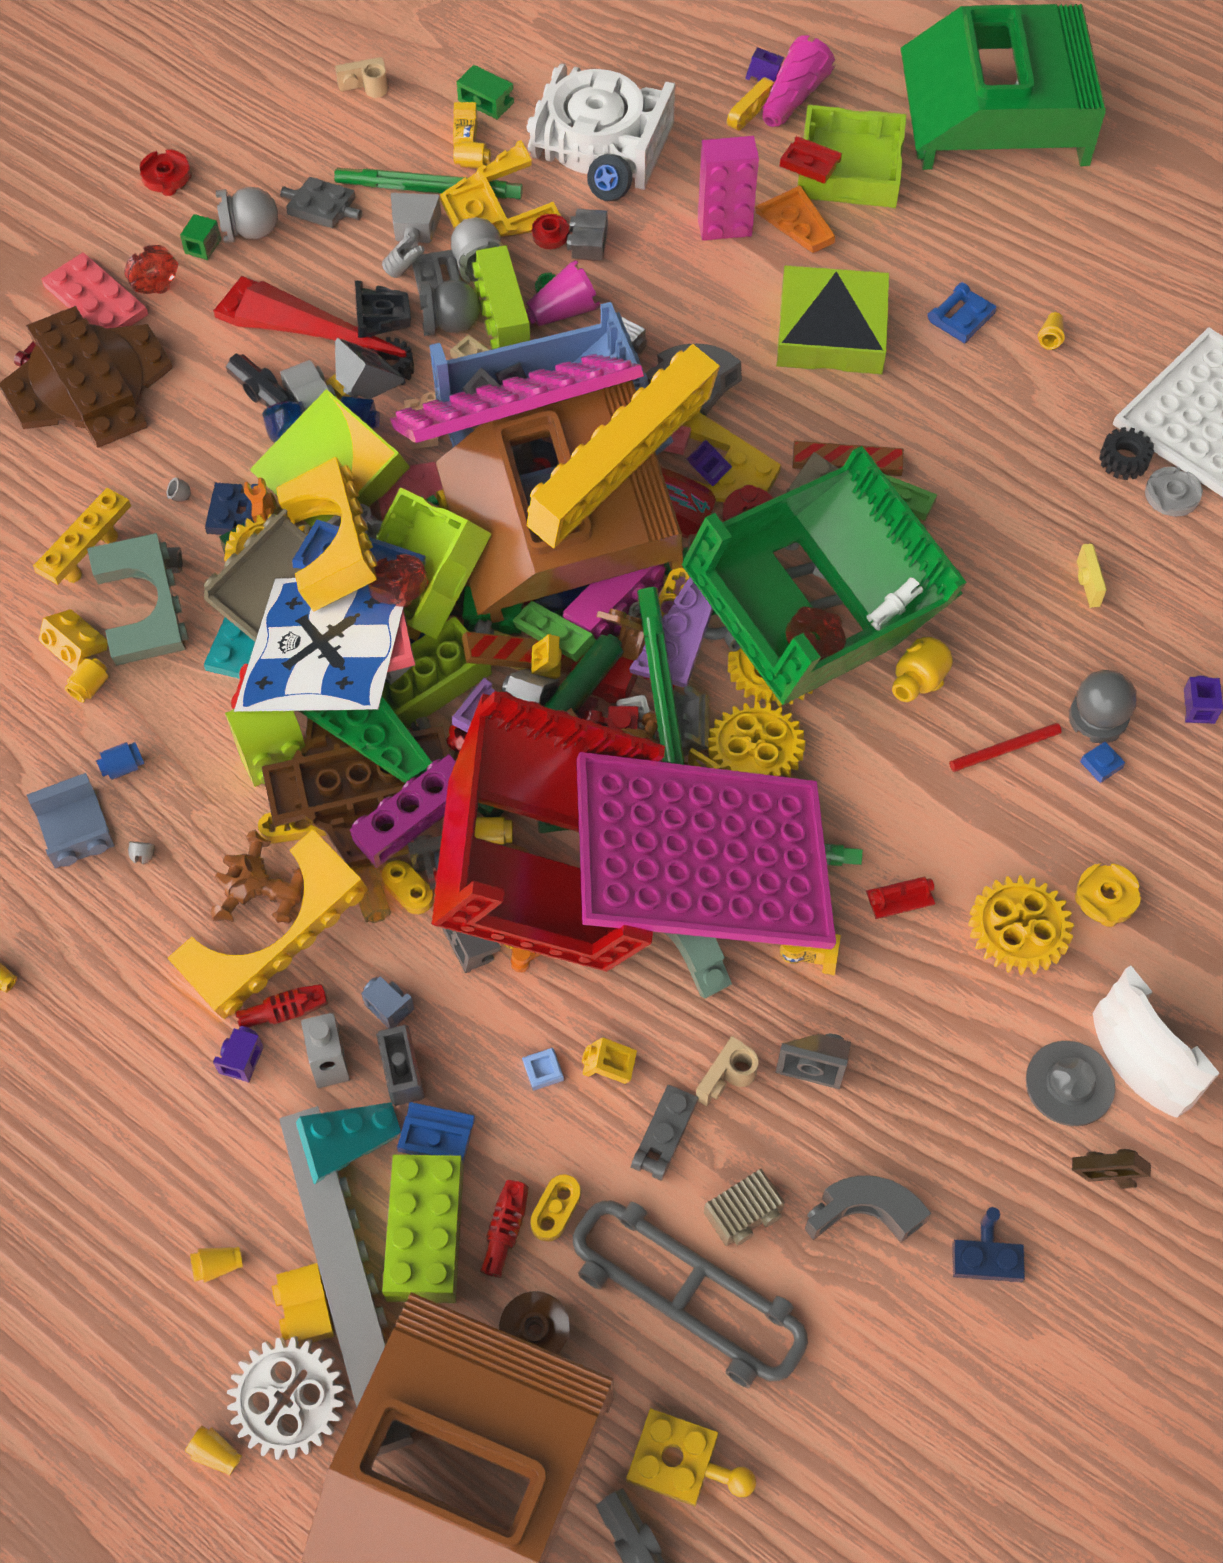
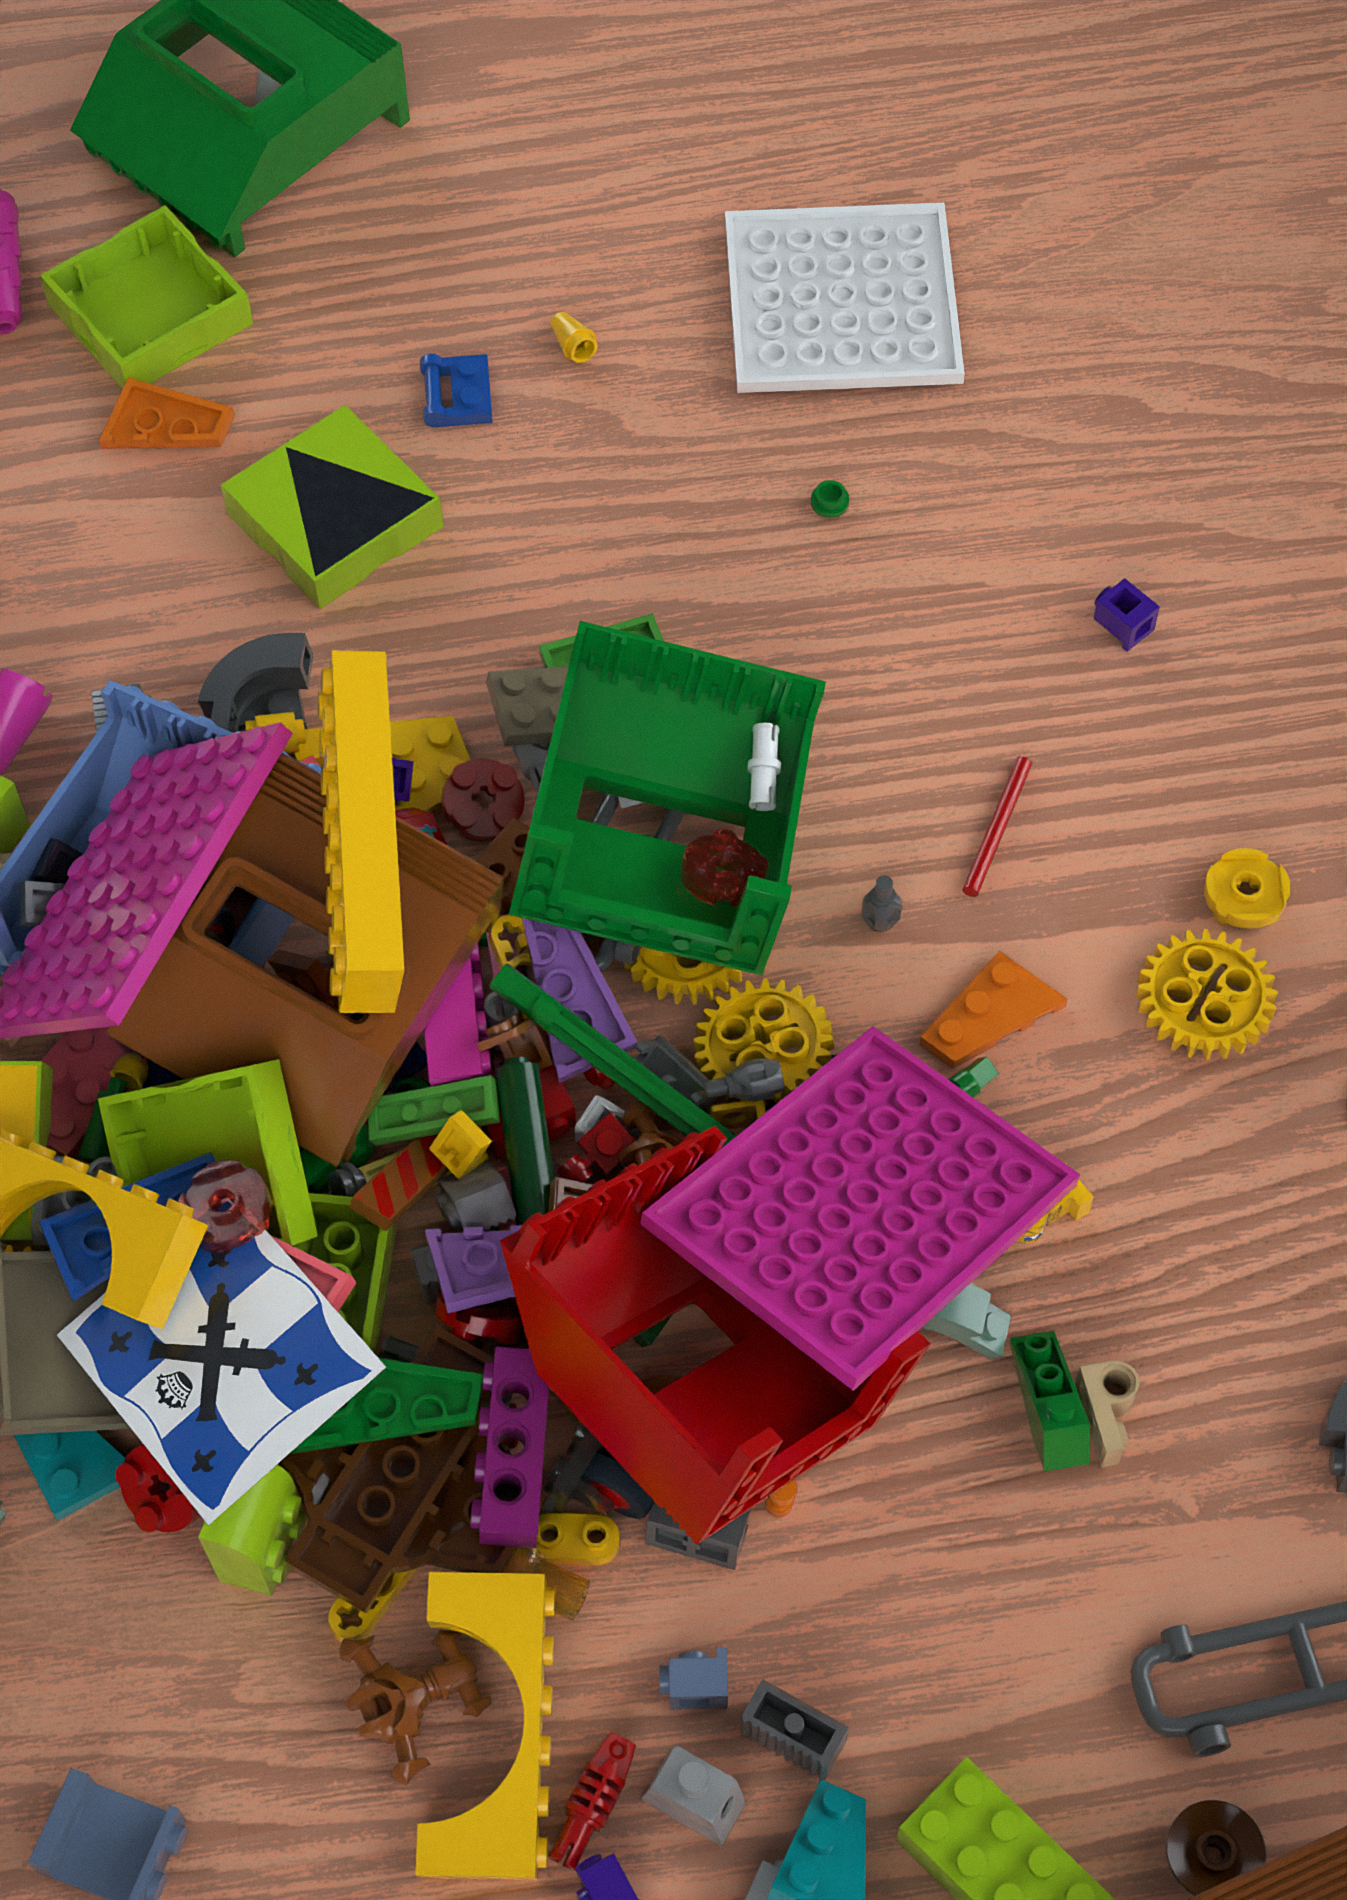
camera: 45 degrees left, 0 degrees up
blue brick [96,742,144,780] -> none
light grey hinge [128,841,155,864] -> none
blue plate [397,1102,475,1164] -> none
red hinge [480,1180,529,1278] -> none
light blue tile [522,1048,564,1091] -> none
yellow plate [530,1174,581,1242] -> none
yellow bracket [582,1037,637,1084] -> none
dark grey plate [631,1084,698,1181] -> none
dark pink brick [698,136,759,241] -> none
dark tan brick [704,1169,785,1246] -> none
dark grey slope [776,1034,851,1089] -> none
red plate [779,136,842,184] -> none
dark orange tile [792,441,904,476] -> none
red hinge [866,876,936,919] -> none
yellow piece [892,637,953,702] -> none
dark grey tile [1069,670,1137,743] -> none
light yellow plate [1077,544,1107,608] -> none
blue plate [1080,741,1125,783] -> none
black tyre [1099,427,1154,480] -> none
light grey tile [1145,467,1203,517] -> none
none -> dark grey piece [705,1058,784,1102]
none -> green plate [811,480,849,518]
none -> dark grey piece [861,876,902,932]
none -> orange wing [920,950,1067,1069]
none -> green slope [1010,1331,1090,1471]

